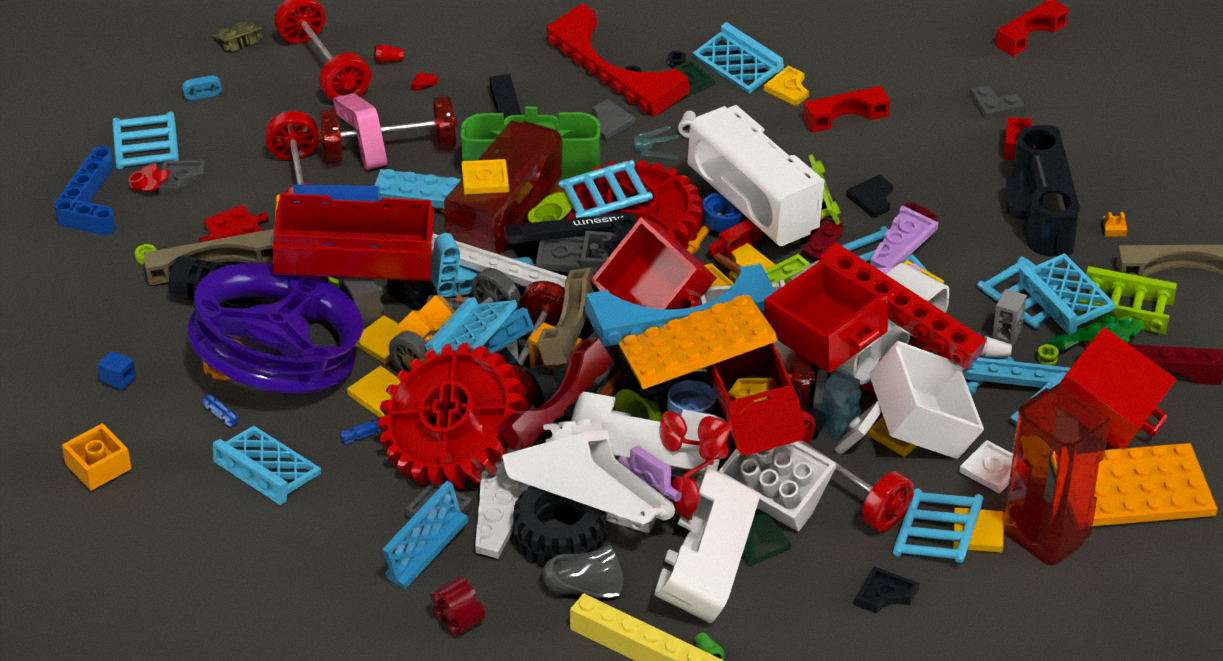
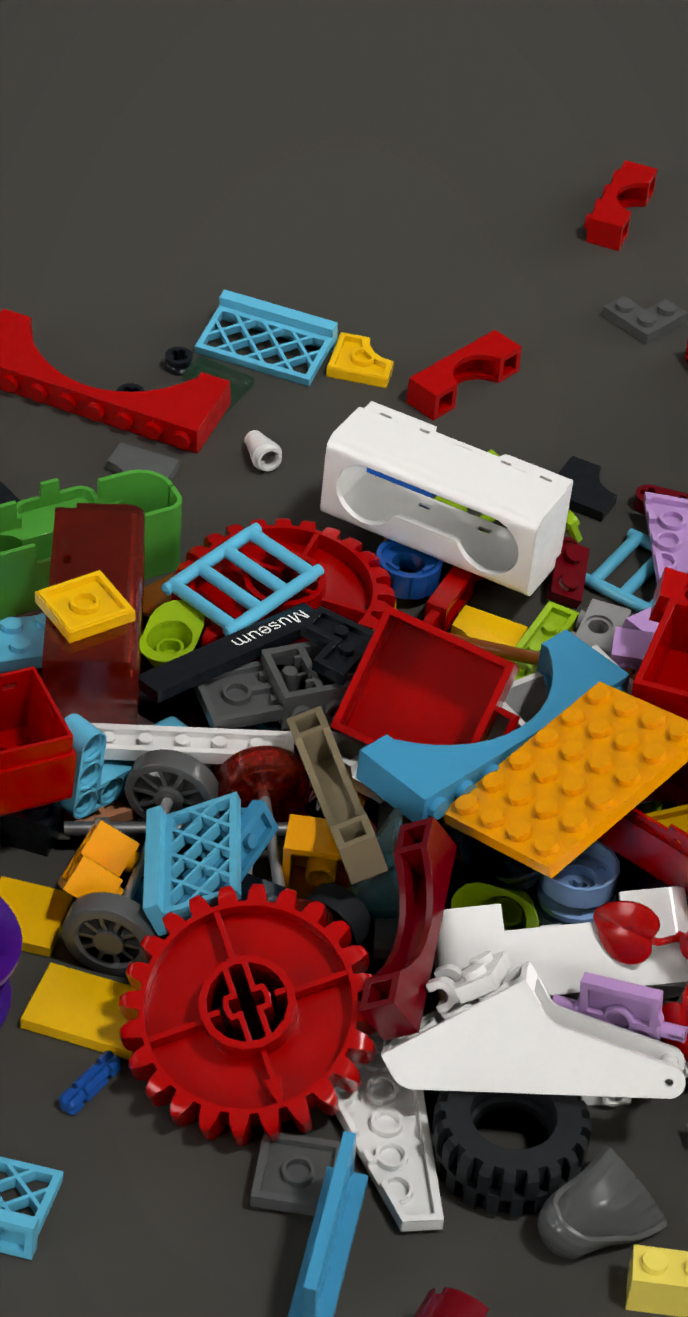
camera: 30 degrees left, 0 degrees up
clear light blue plant [634,126,681,160] -> none

